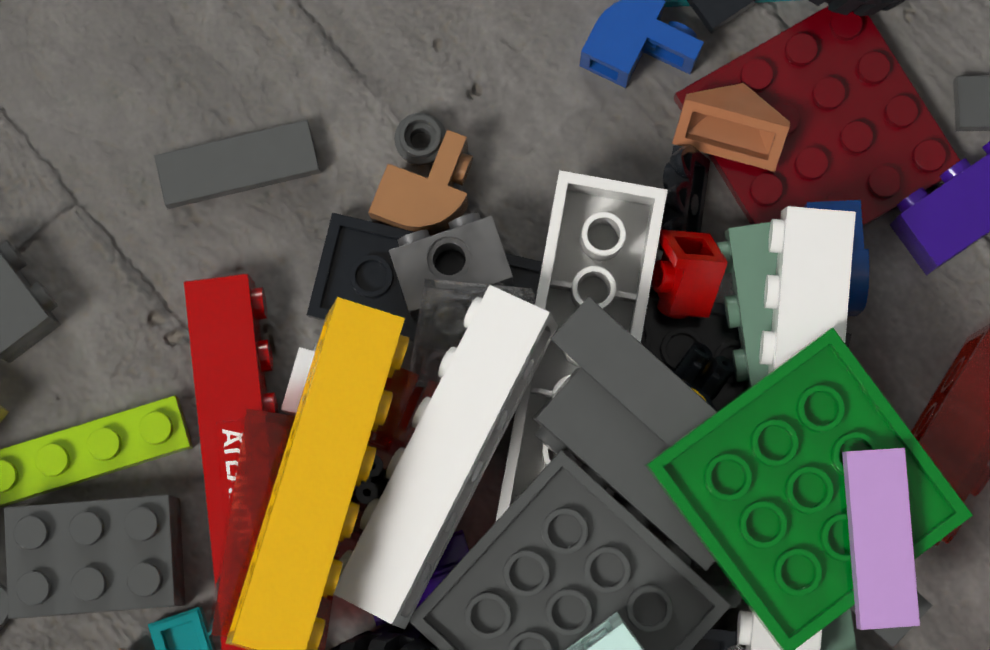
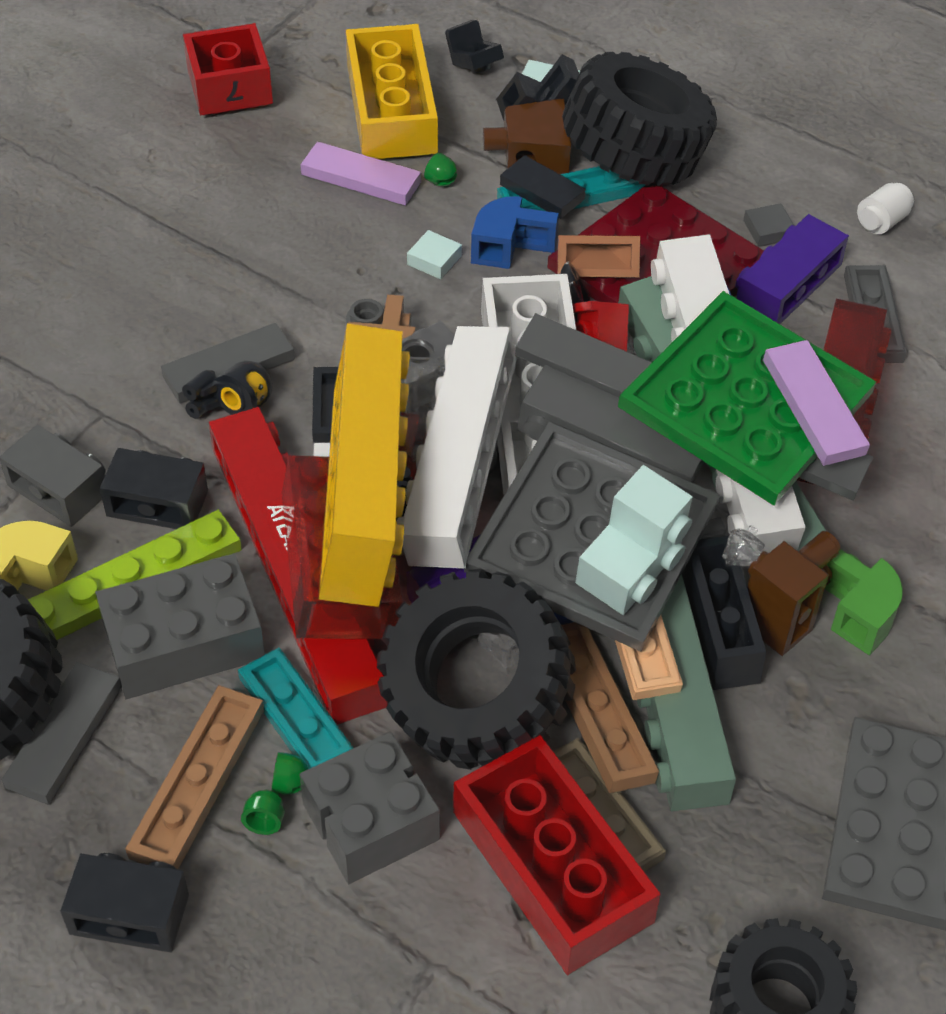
camera: 20 degrees left, 30 degrees down
none -> black brick [100,448,208,529]
none -> black piece [182,361,273,419]
none -> light aqua tile [407,230,462,279]

